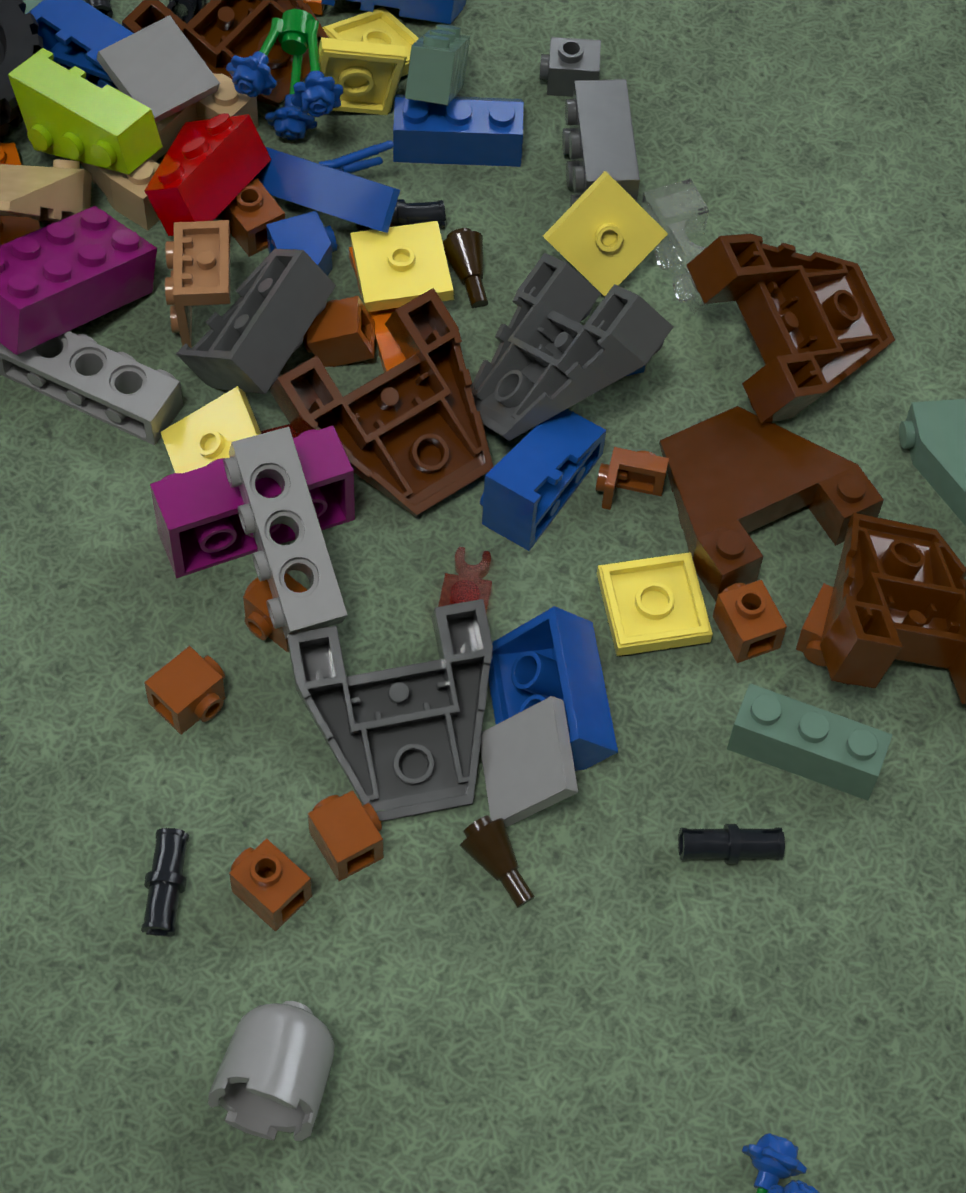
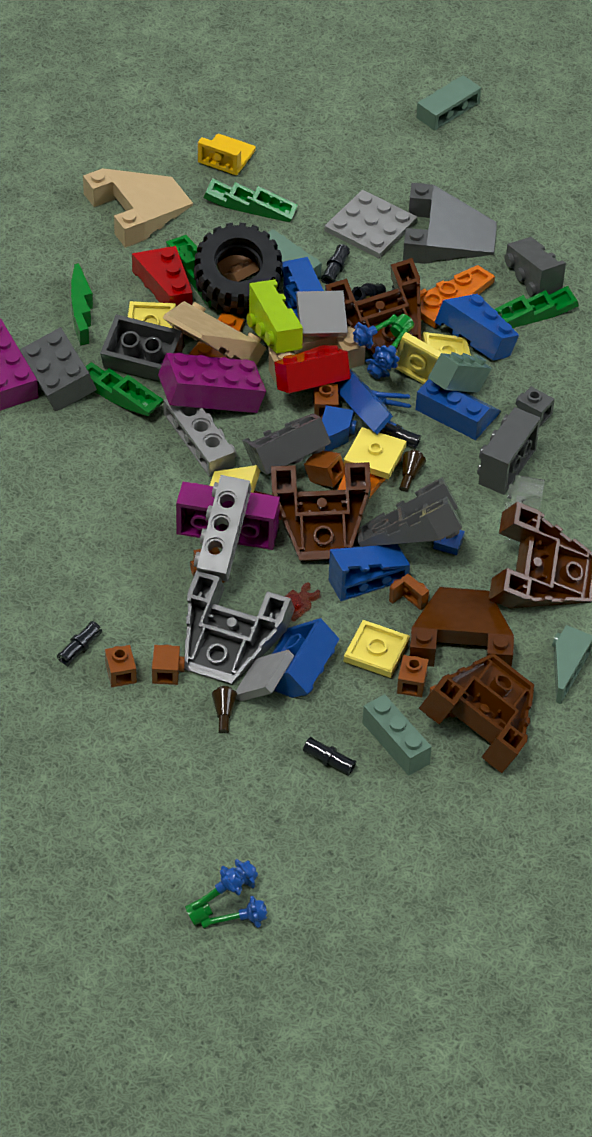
camera: 35 degrees right, 10 degrees down
dark orange brick [144,646,226,735] -> none
medium nougat bracket [165,220,230,348] -> none
light grey cylinder [208,1001,335,1141] -> none
light yellow plate [543,171,668,296] -> none

